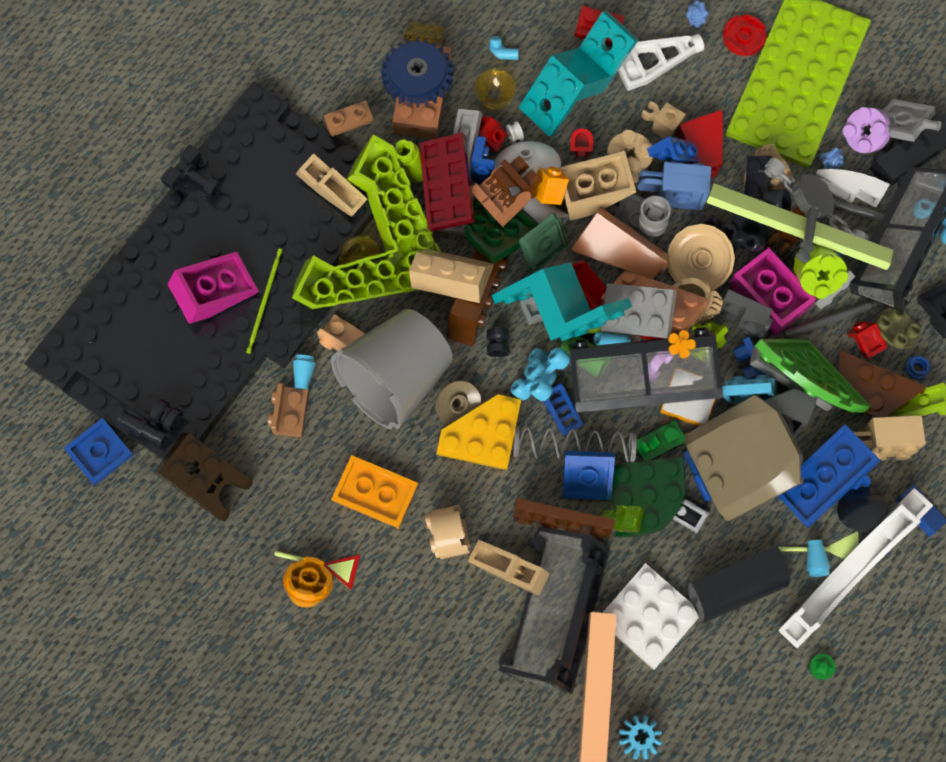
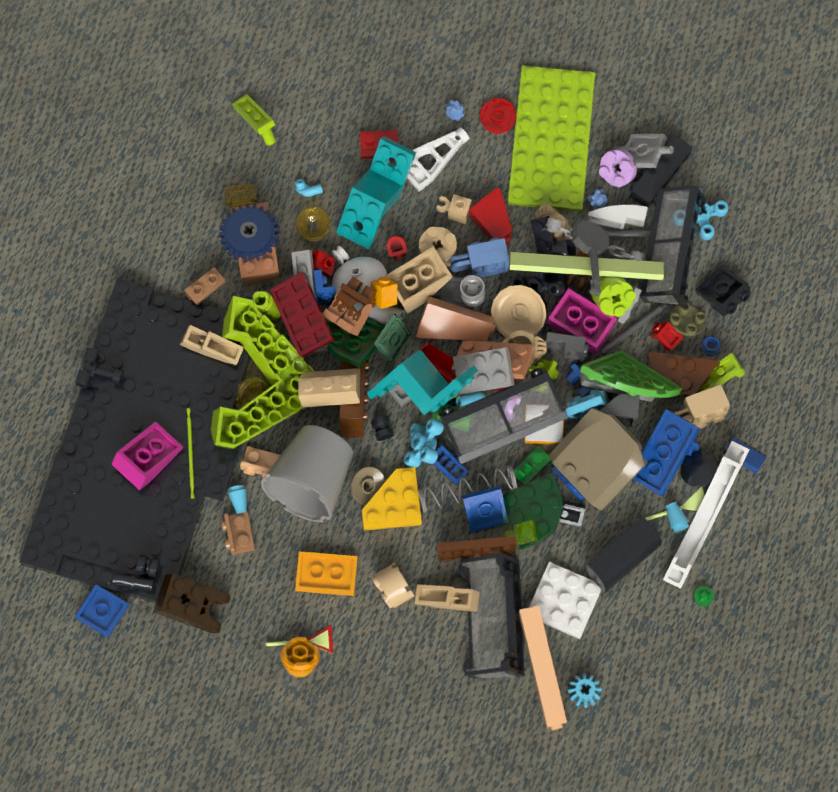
camera: 15 degrees left, 0 degrees up
blue bracket [647,136,699,164] -> none
light orange plant [668,330,696,358] -> none

